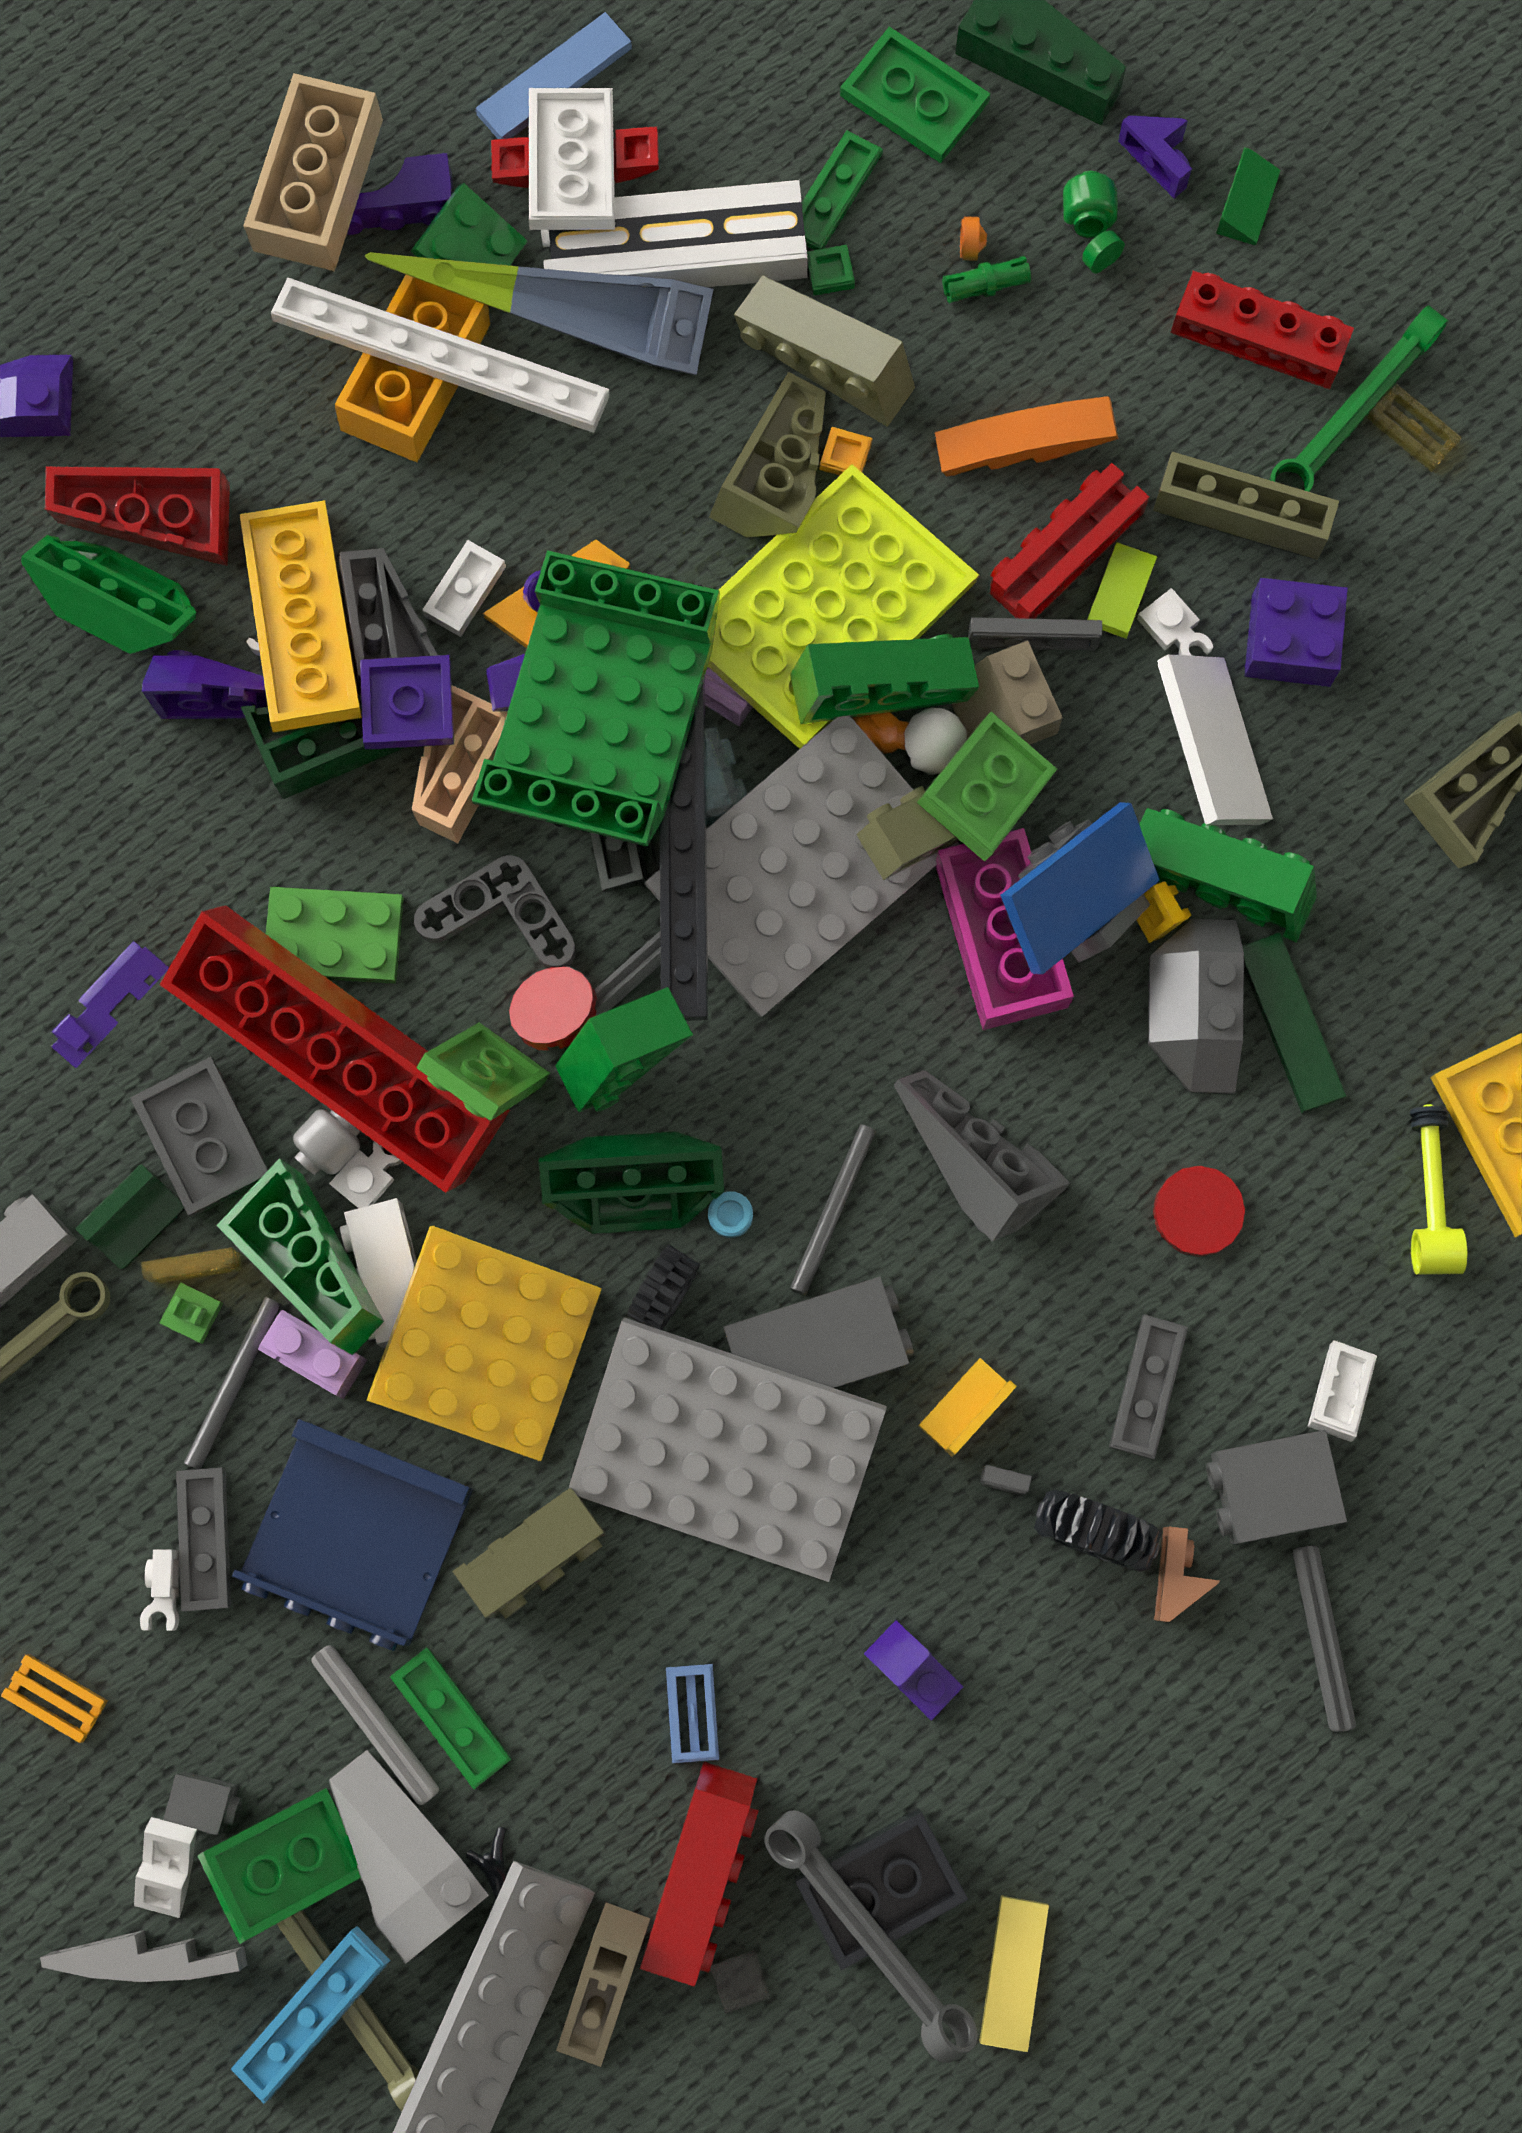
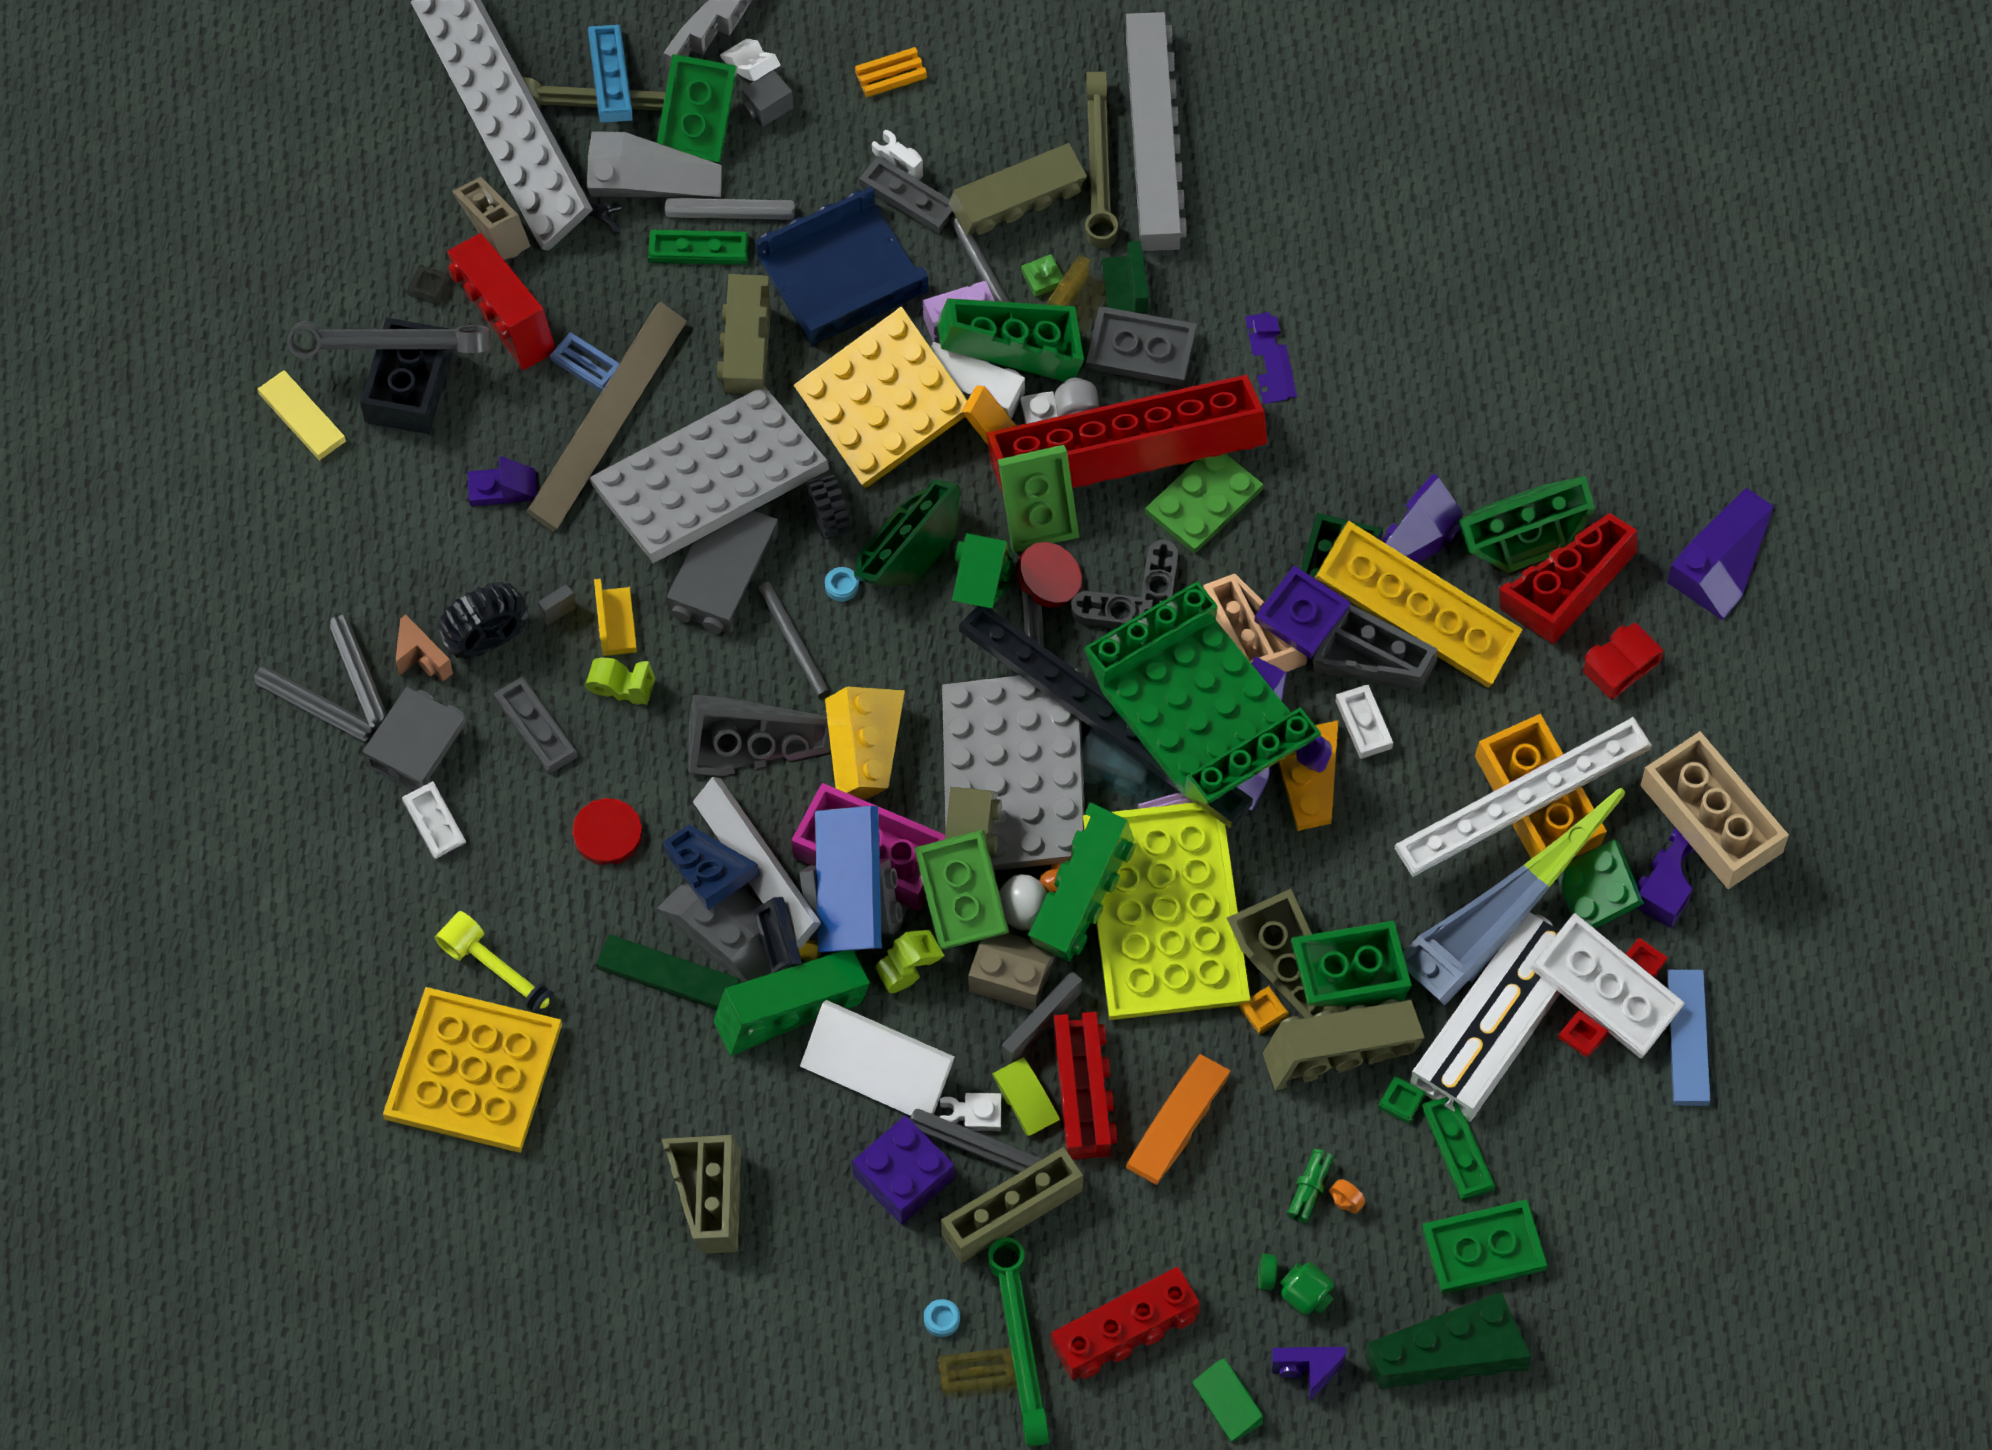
camera: 130 degrees right, 15 degrees down
none -> dark grey axle [330,615,387,729]
none -> dark tan tile [526,302,687,531]
none -> lime leg [585,657,656,705]
none -> dark blue wing [663,825,760,910]
none -> light grey tile [693,777,821,948]
none -> black tile [754,897,802,974]
none -> yellow wedge [825,687,905,800]
none -> lime leg [875,930,944,993]
none -> dark grey axle [910,1109,1042,1173]
none -> medium azure tile [924,1299,960,1337]
none -> olive brick [949,143,1087,236]
none -> light orange tile [961,385,1016,445]
none -> green slope [1291,921,1412,1007]
none -> red brick [1583,622,1664,700]

